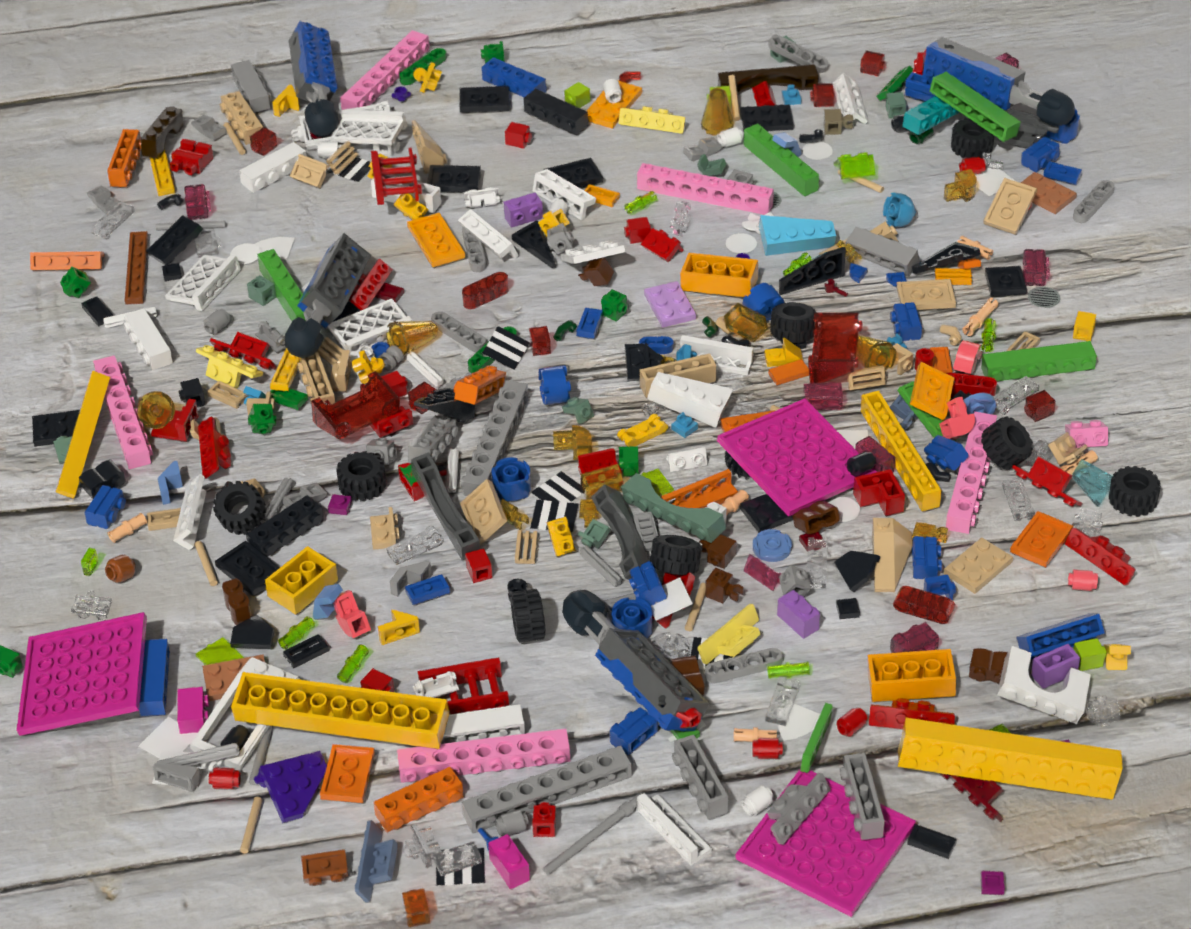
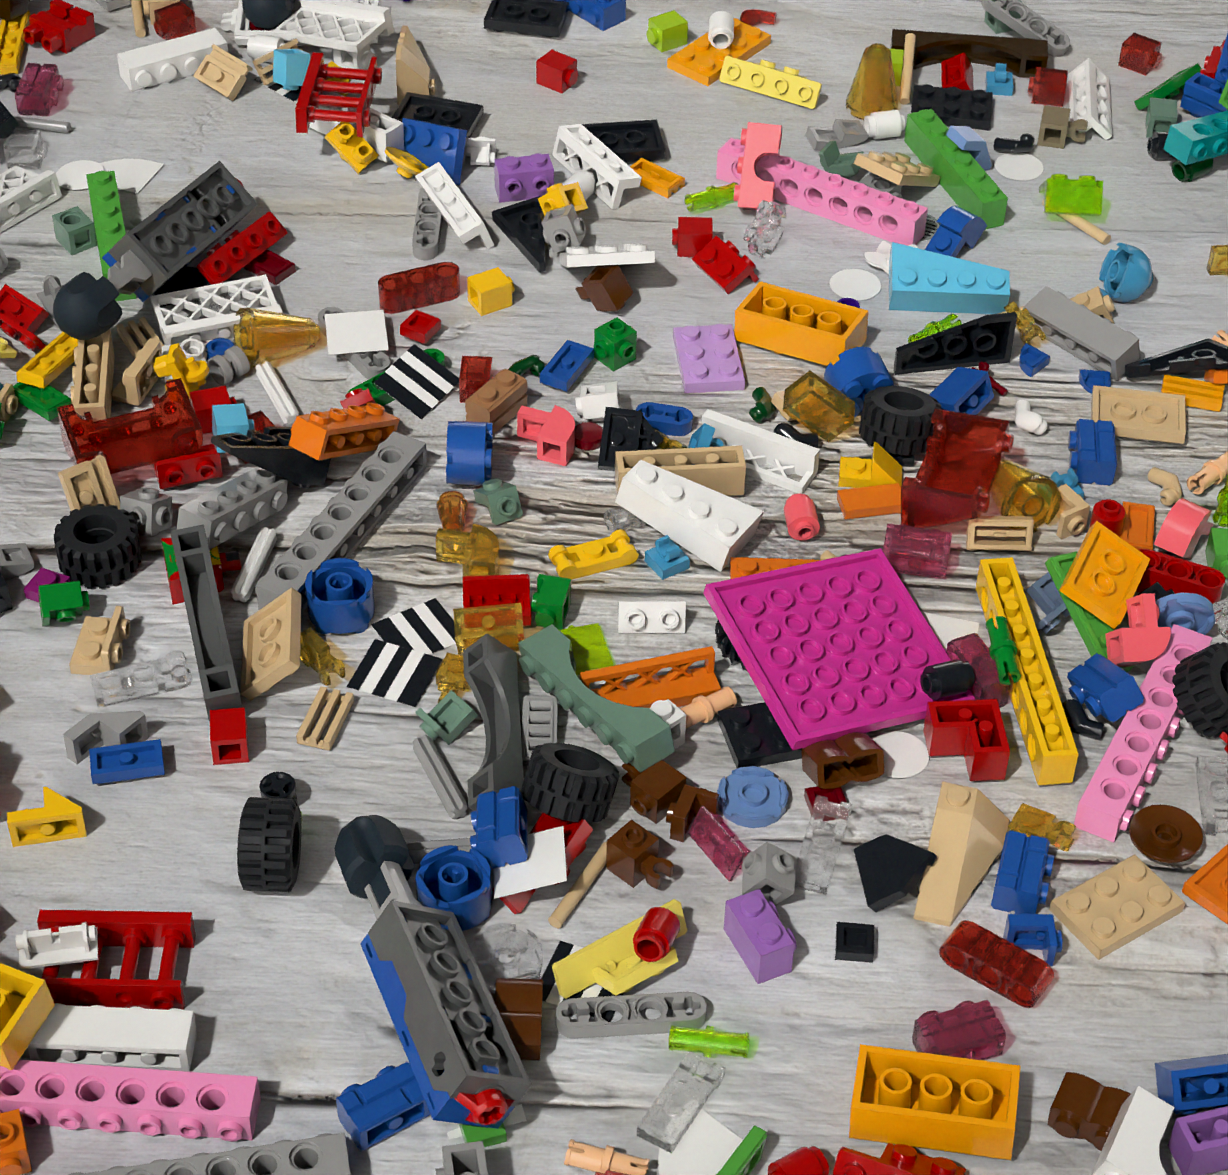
camera: 10 degrees right, 0 degrees up
light orange plate [407,213,465,267] -> none
black brick [523,89,588,135] -> none
yellow hips [546,517,576,556] -> none
none -> green brick [38,581,90,627]
none -> tan plate [58,455,120,511]
none -> medium azure brick [212,403,254,453]
none -> medium azure brick [273,48,310,90]
none -> white sticker [324,309,389,355]
none -> plate [340,388,376,409]
none -> yellow dish [385,147,429,179]
none -> red plate [400,310,441,344]
none -> blue wing [402,118,467,185]
none -> clear orange cone [436,491,468,540]
none -> medium nougat brick [465,369,528,435]
none -> yellow brick [467,267,515,316]
none -> coral brick [517,405,575,466]
none -> white brick [575,381,621,421]
none -> dark red tile [575,422,603,451]
none -> red brick [633,907,680,962]
none -> reddish brown bracket [666,784,719,843]
none -> coral arch [733,122,783,212]
none -> coral brick [783,494,820,541]
none -> tan plate [854,151,941,187]
none -> blue brick [925,206,987,258]
none -> blue brick [929,367,994,431]
none -> green pin [985,616,1021,685]
none -> white arm [1015,400,1047,435]
none -> reddish brown dish [1129,804,1203,863]

